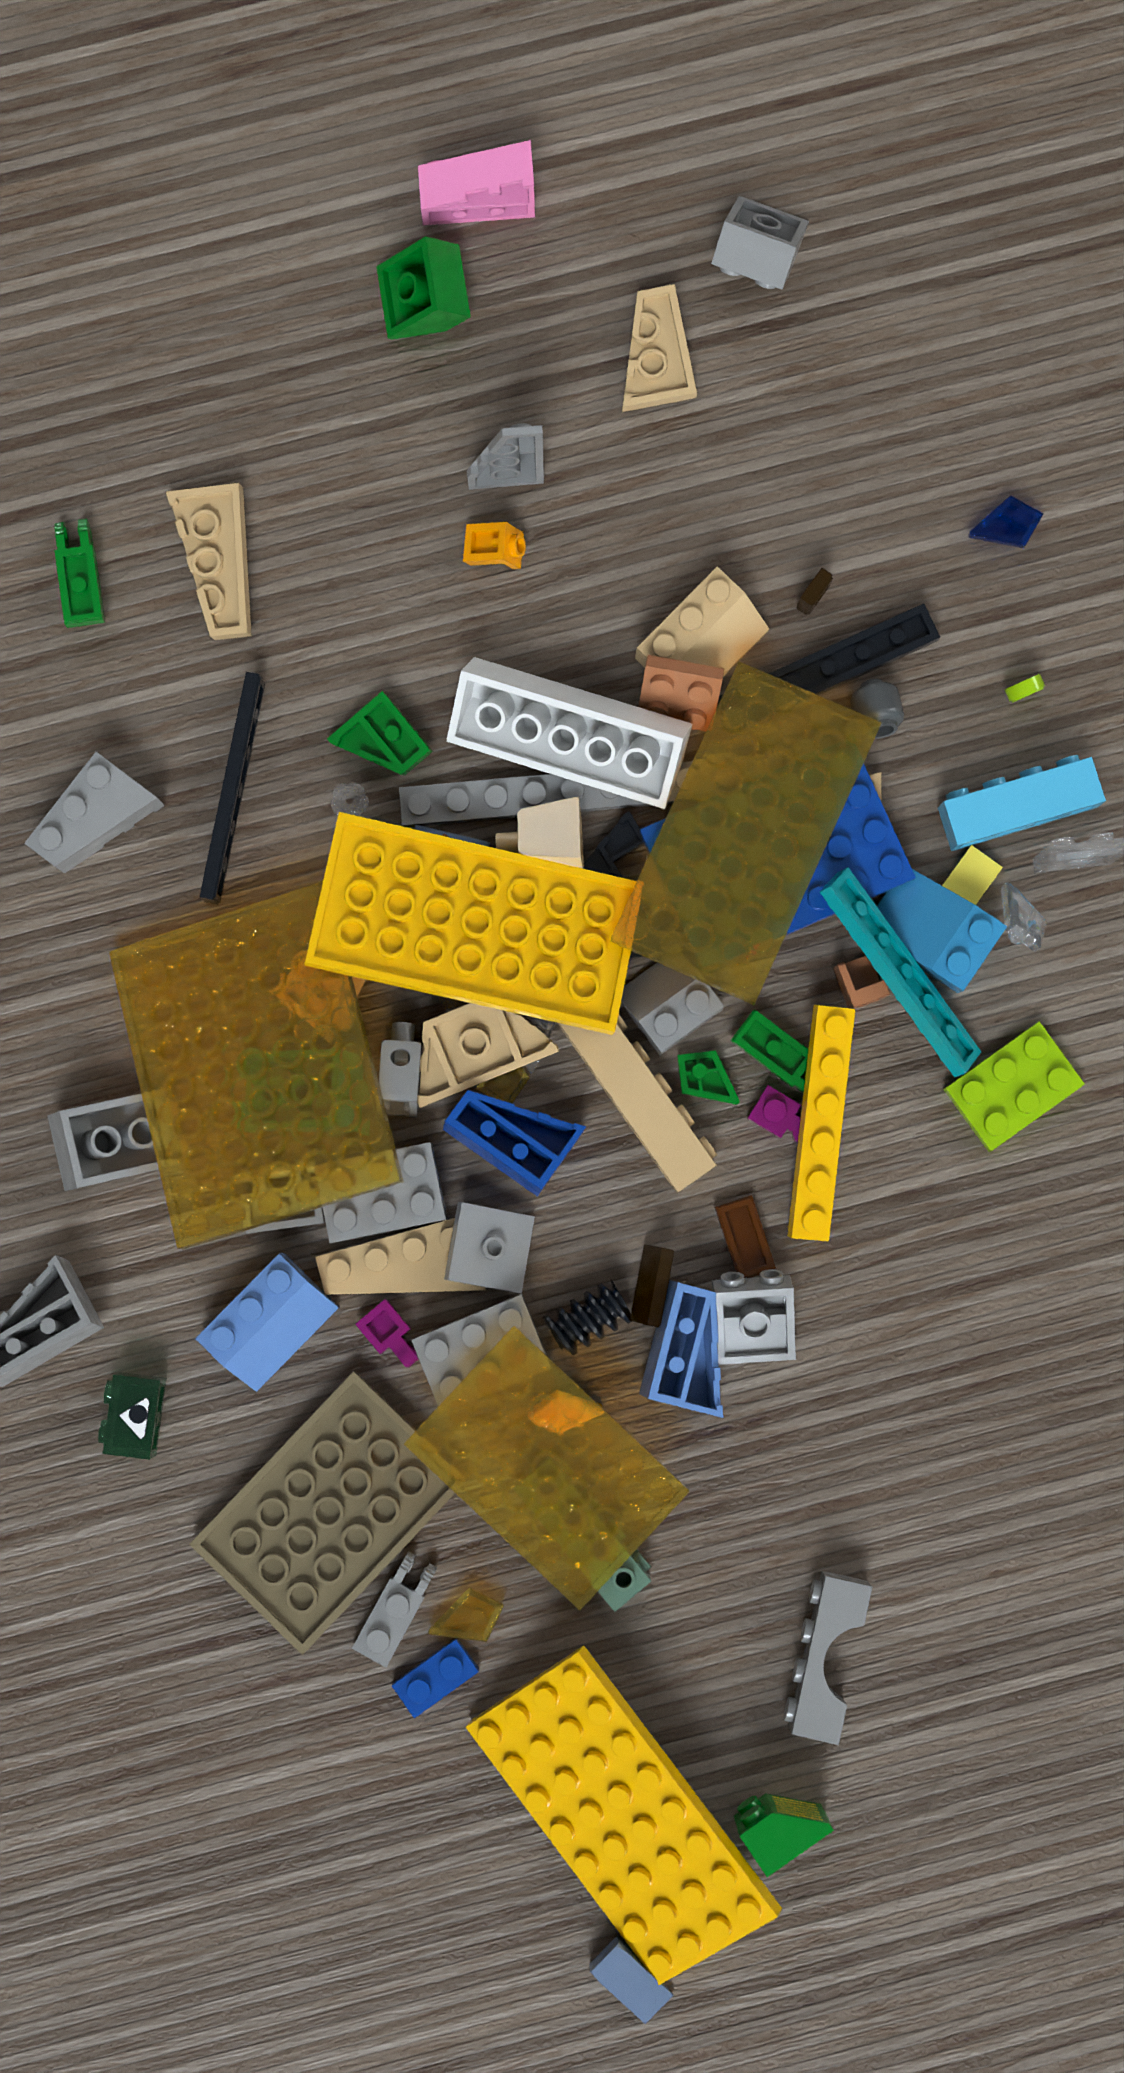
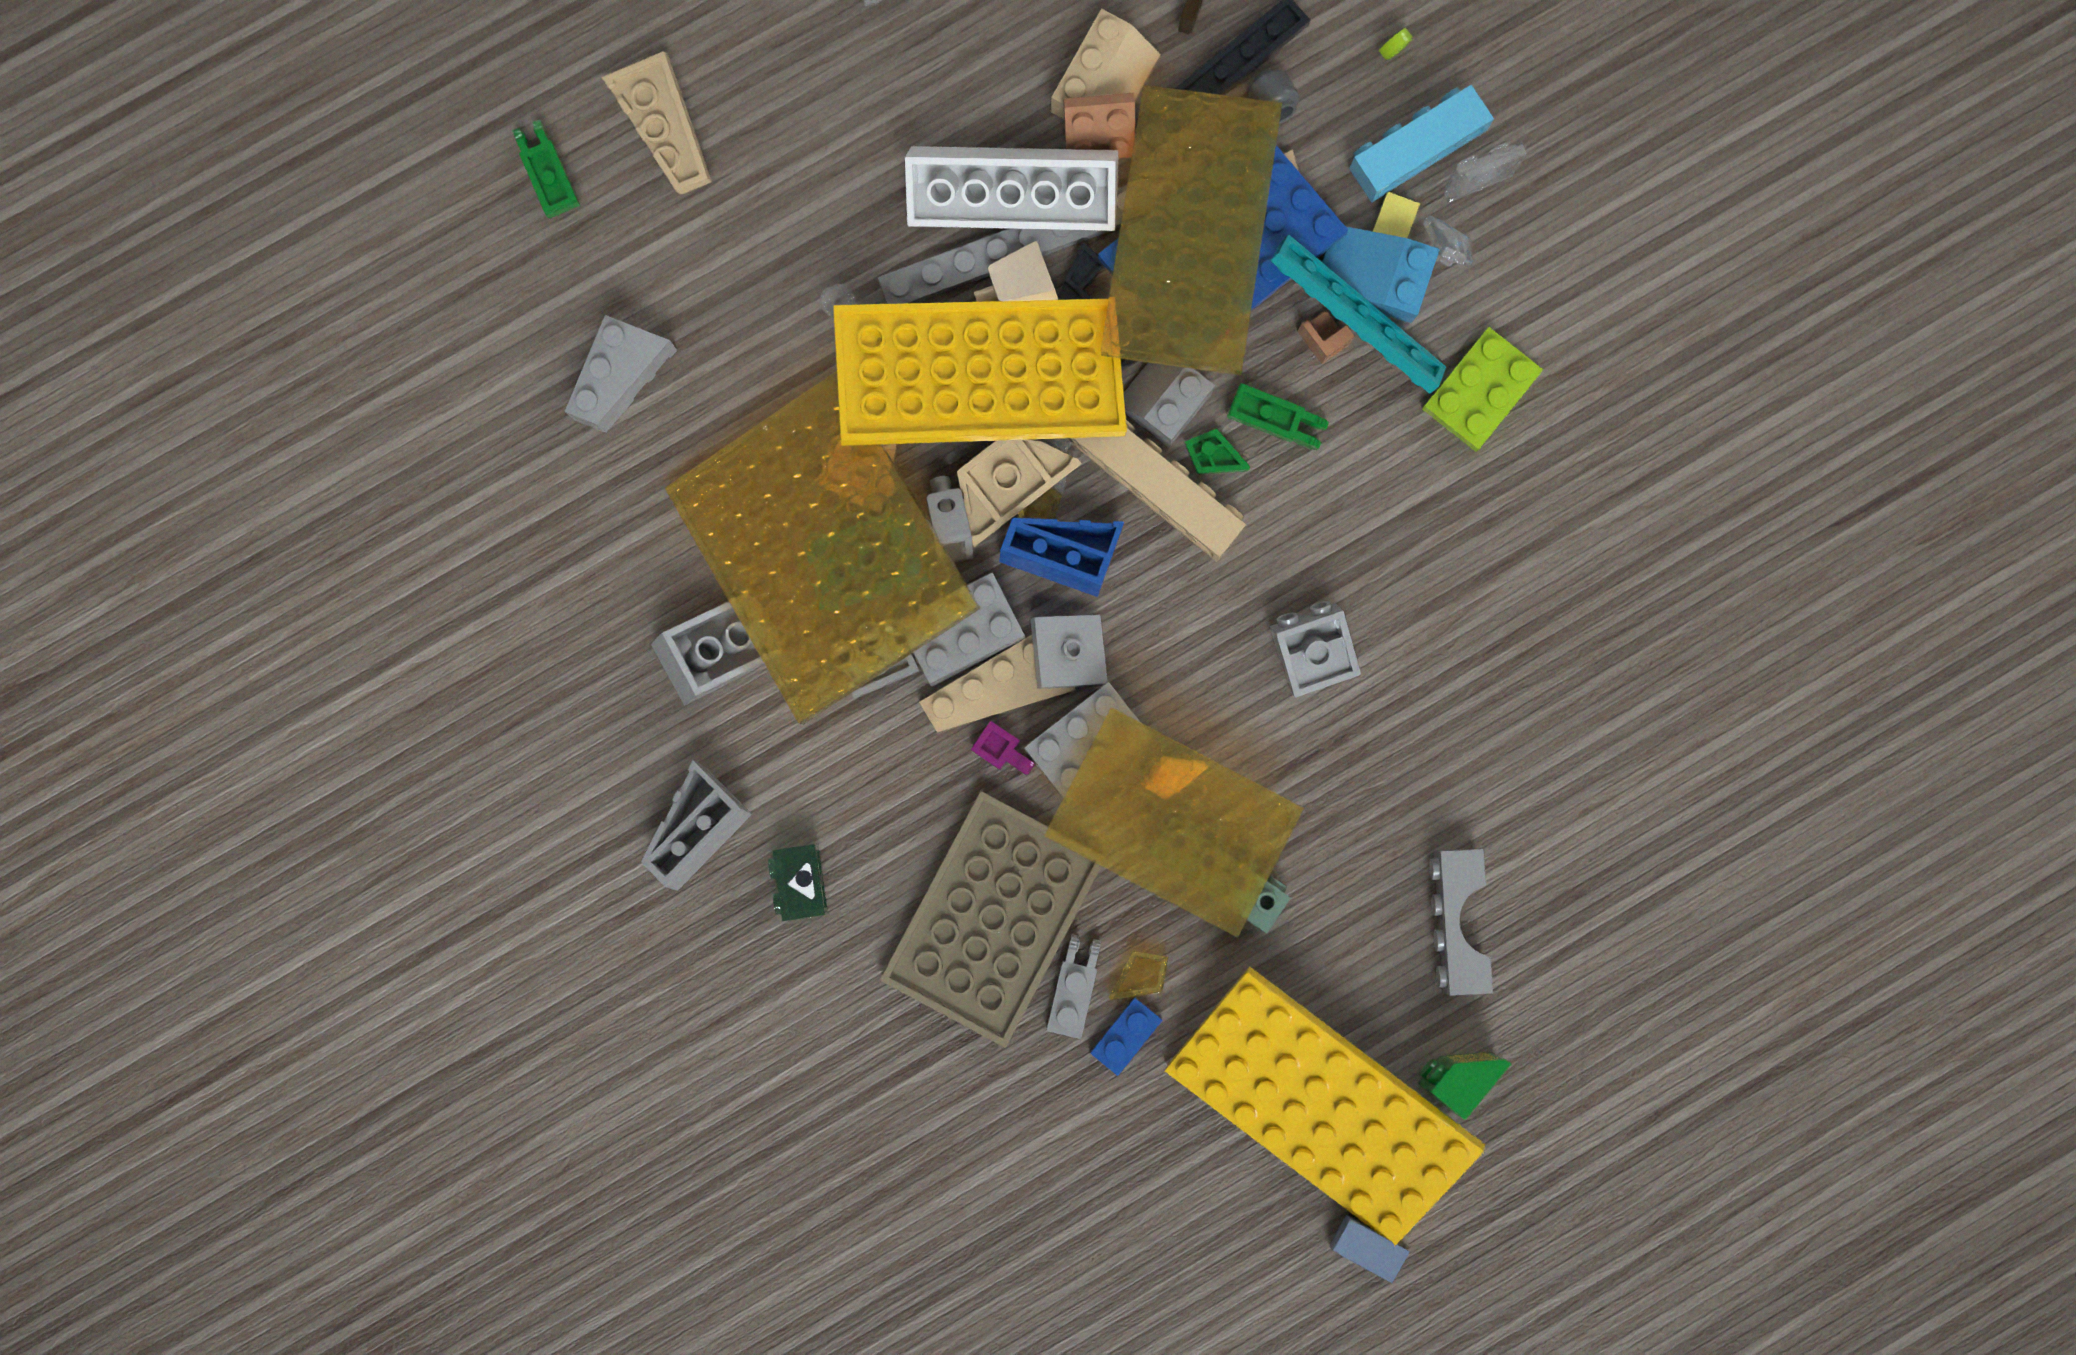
camera: 15 degrees left, 0 degrees up
medium blue slope [195,1253,339,1392] -> none
black tile [199,672,265,905] -> none
green wing [327,691,433,776] -> none
light orange bracket [463,522,526,569] -> none
black piece [543,1277,632,1355] -> none
dark brown tile [631,1244,674,1327] -> none
medium blue wedge [639,1280,723,1418] -> none
reddish brown tile [714,1195,776,1278] -> none
magenta plate [747,1085,801,1144] -> none
yellow plate [787,1005,855,1241] -> none

